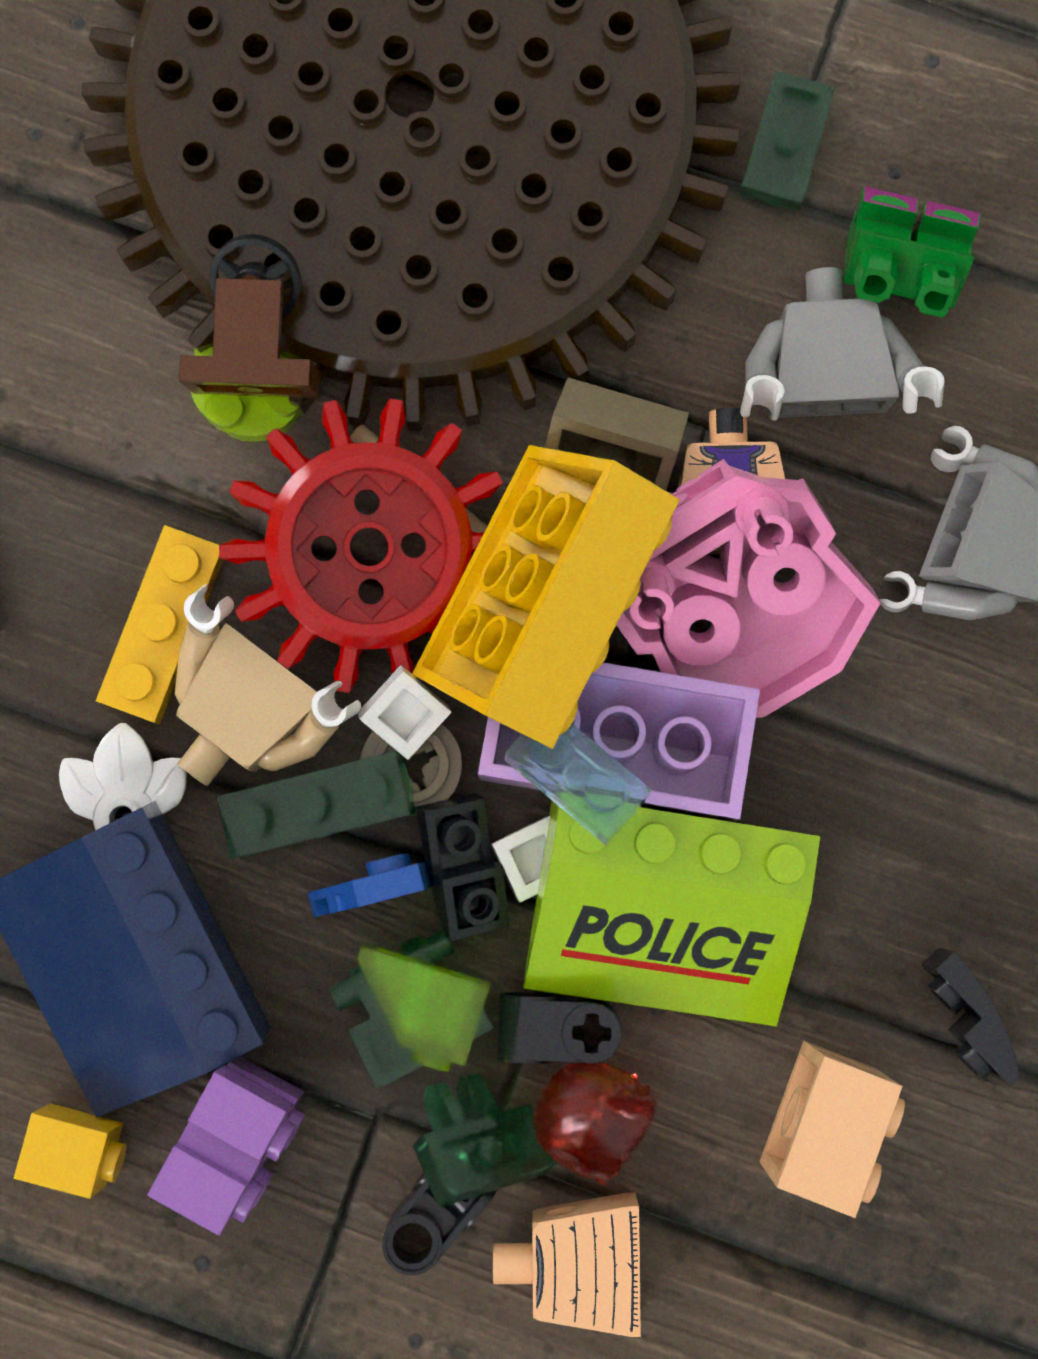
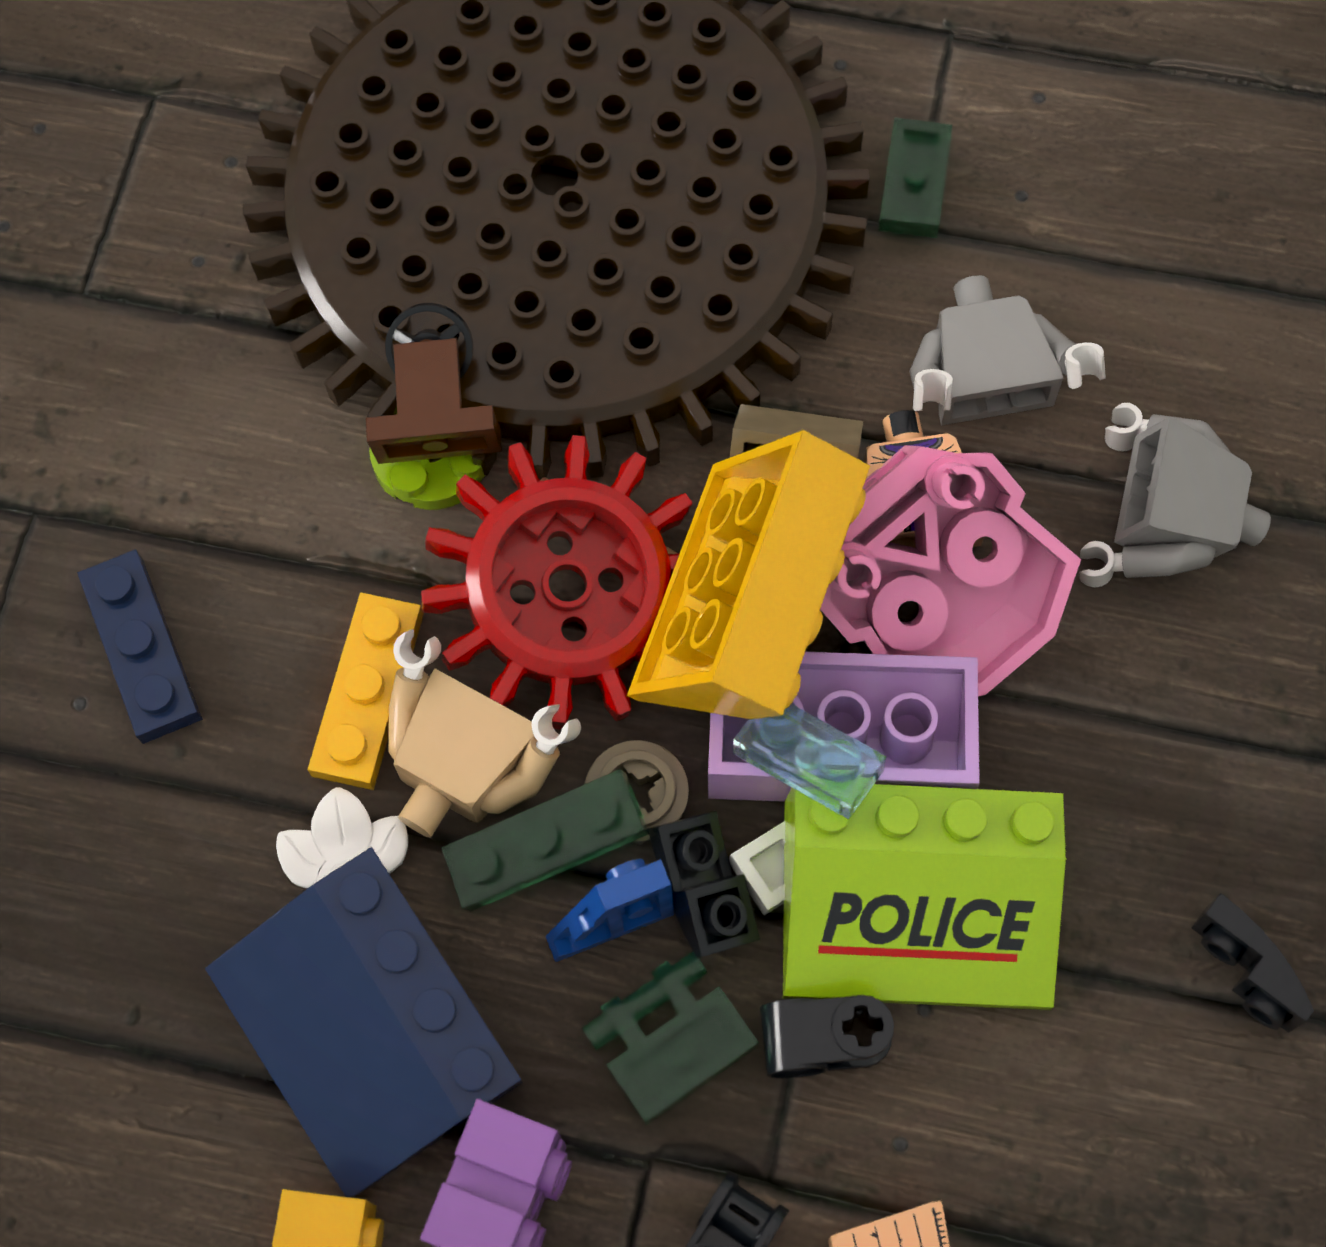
camera: 10 degrees left, 15 degrees down
clear neon green slope [357,943,491,1071] -> none
white plate [358,665,451,760] -> none
clear green hinge [413,1073,557,1208] -> none
clear red hair [534,1062,657,1185] -> none
light nougat brick [759,1040,905,1218] -> none
green hips [843,186,981,318] -> none

